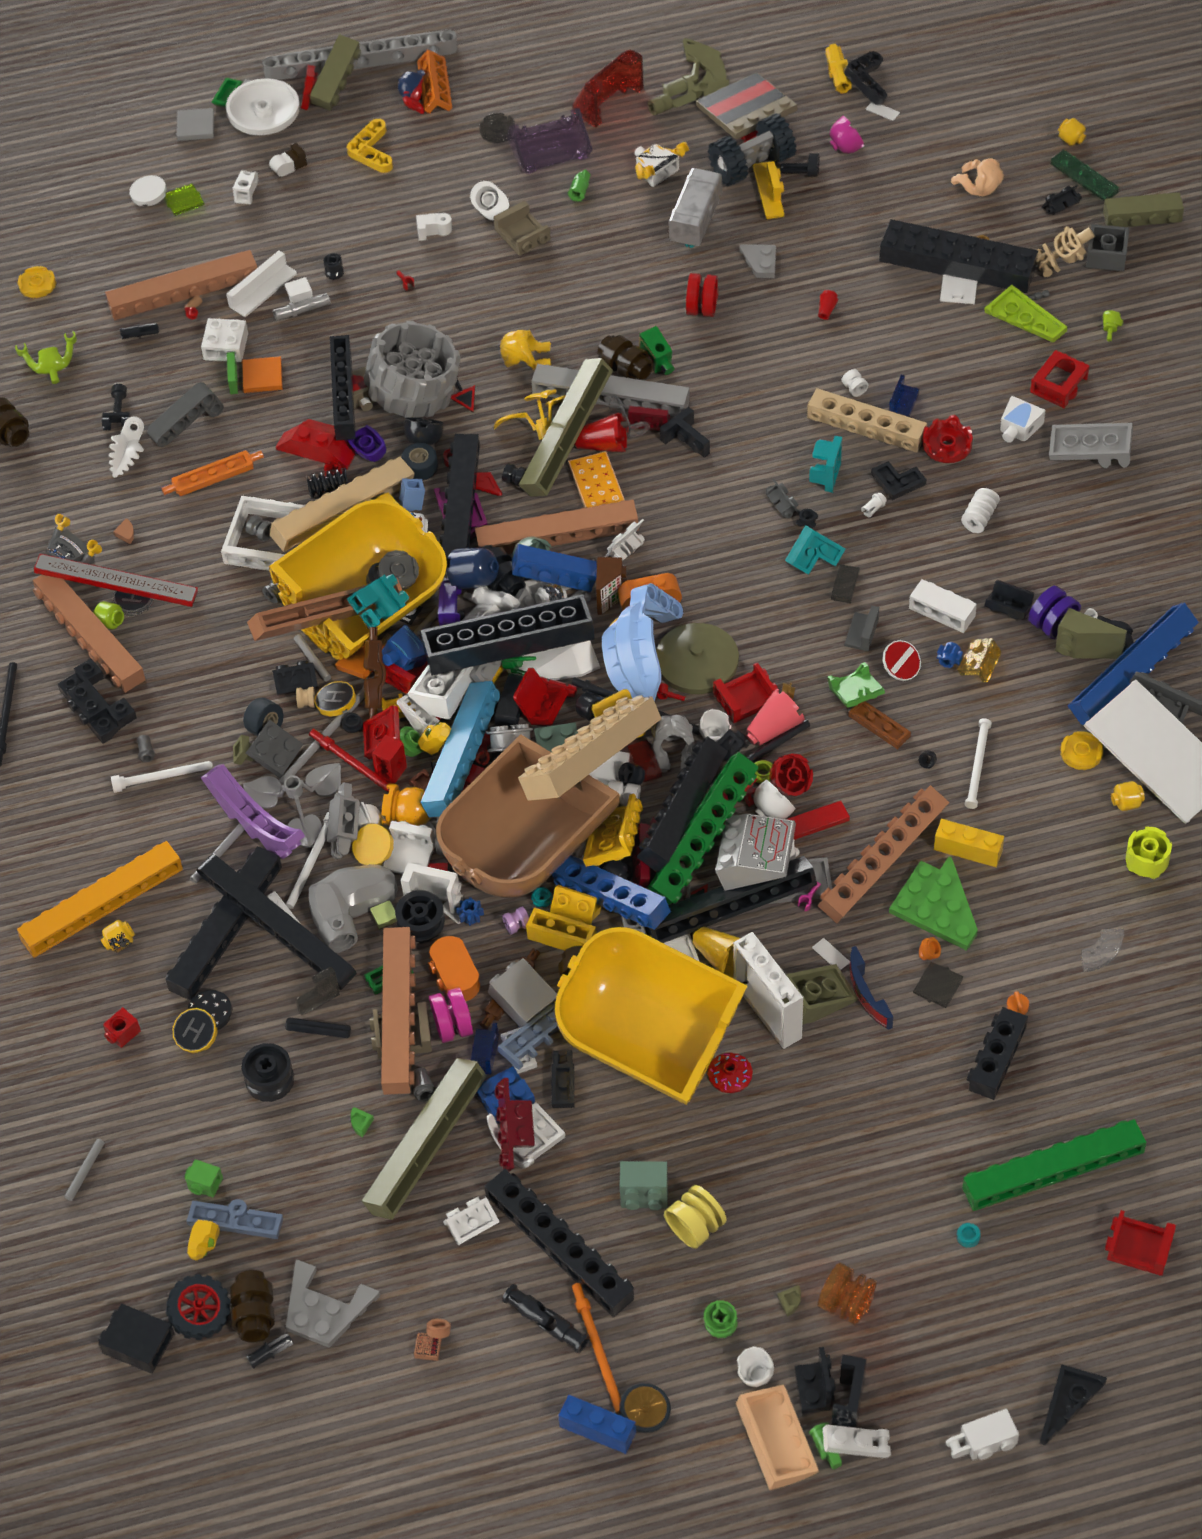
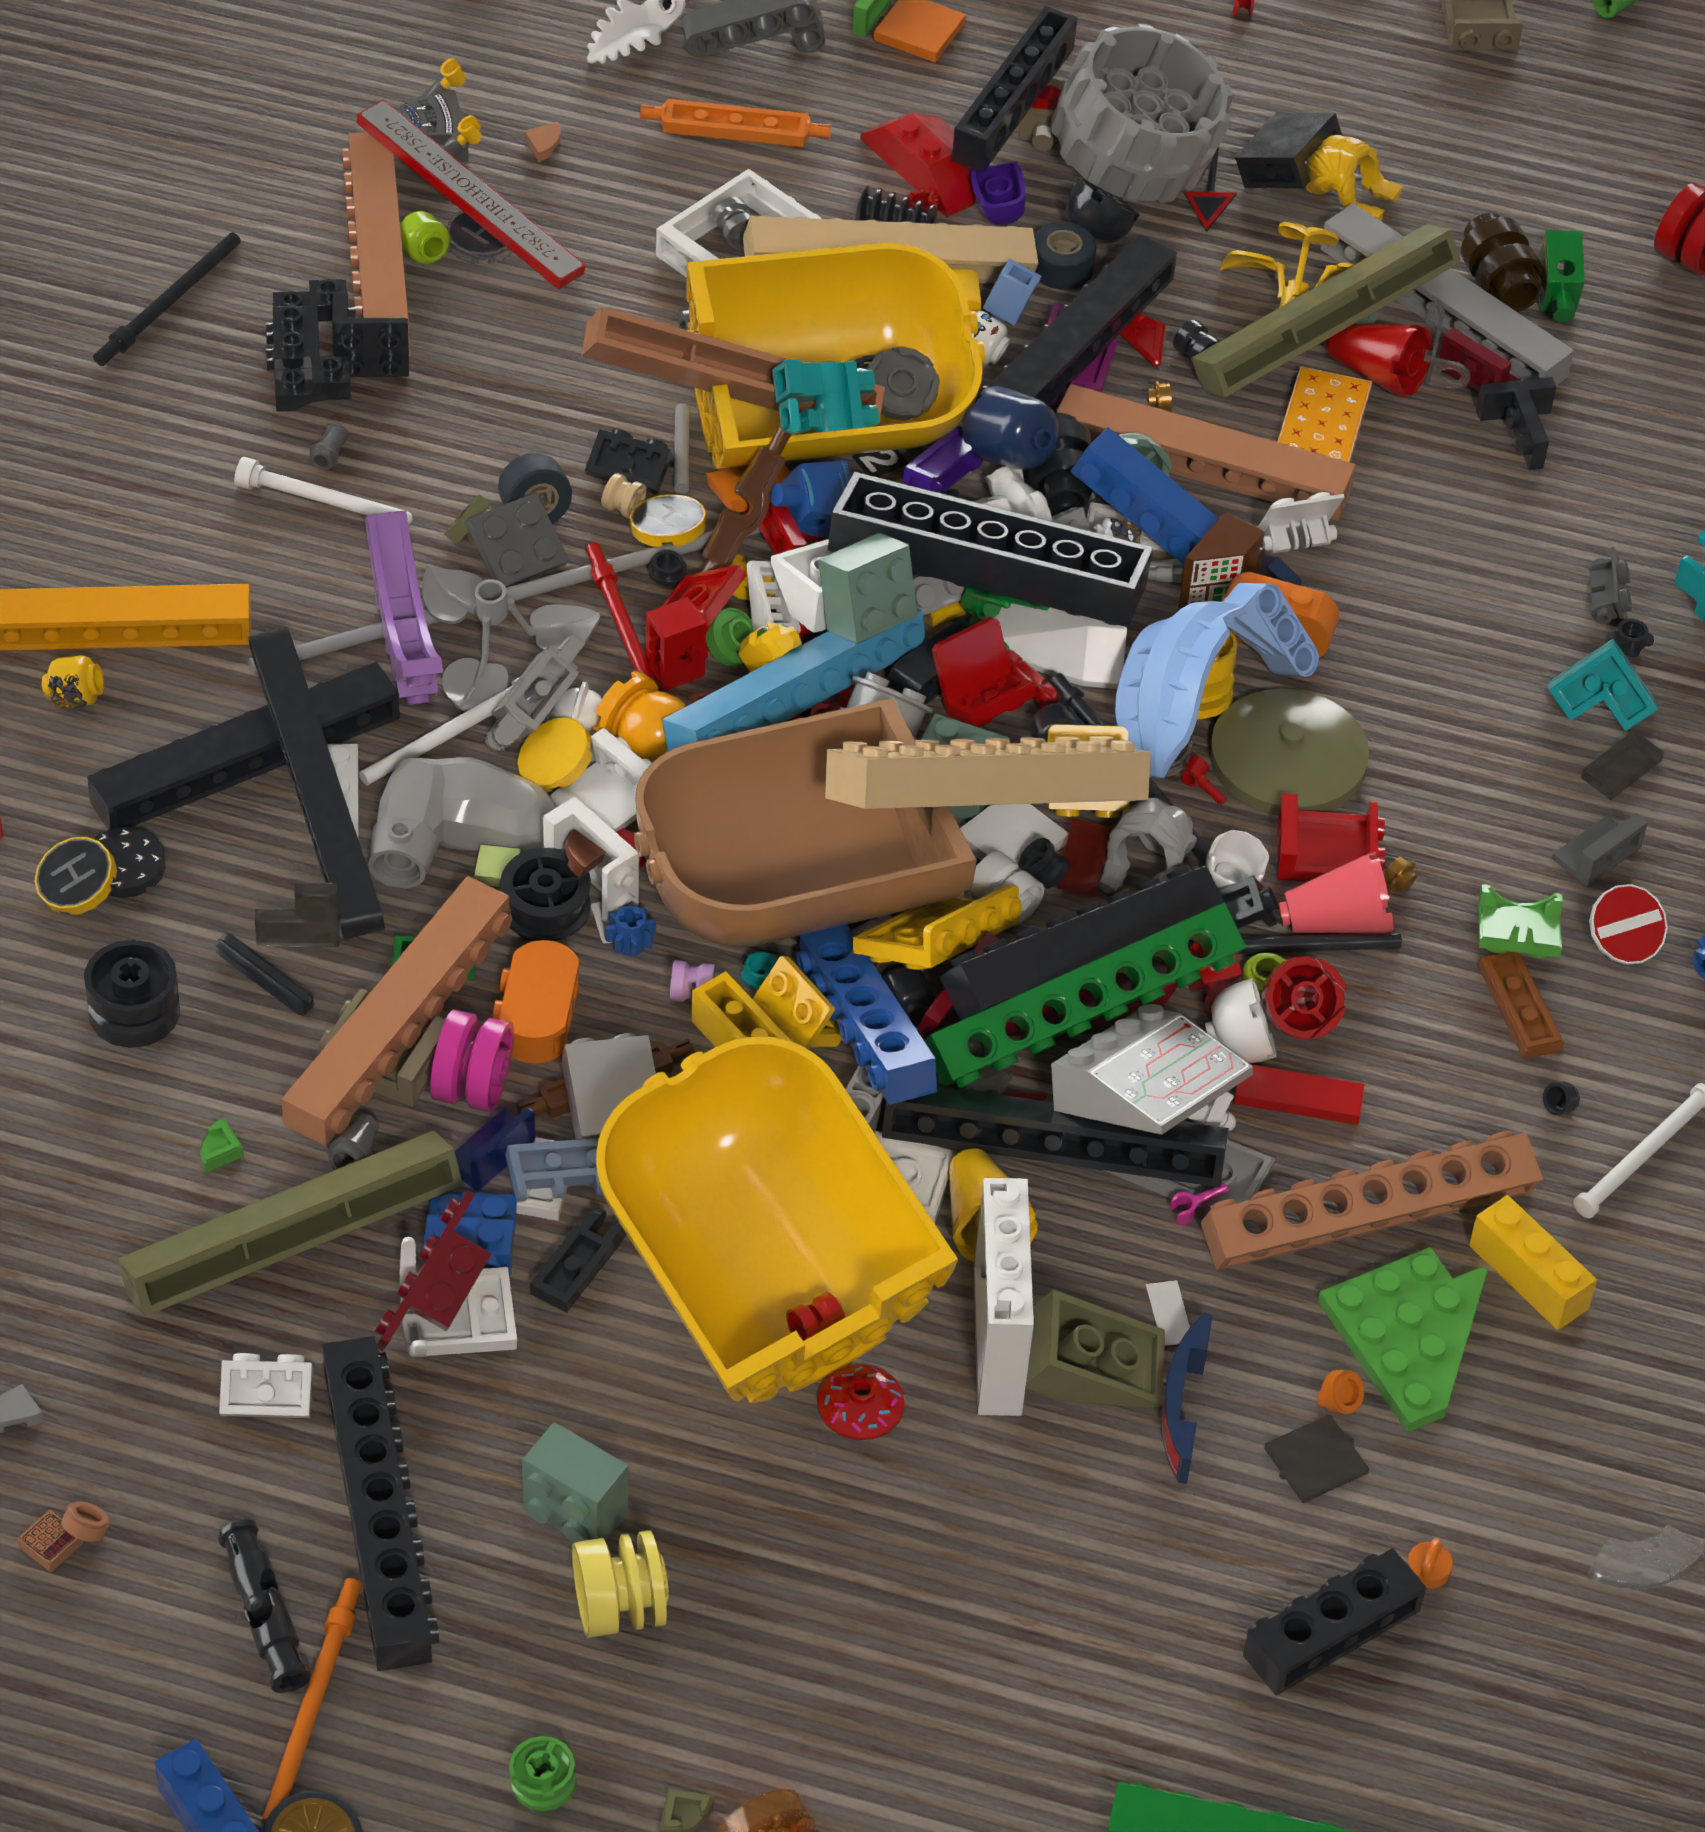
camera: 25 degrees right, 5 degrees down
none -> black bracket [332,292,409,377]
none -> copper tile [564,829,606,878]
none -> red wheel [786,1292,846,1341]
none -> sand green brick [818,533,917,643]
none -> pearl gold plate [1147,381,1172,412]
none -> black panel [1235,112,1343,188]
none -> dark blue tile [1258,555,1302,586]

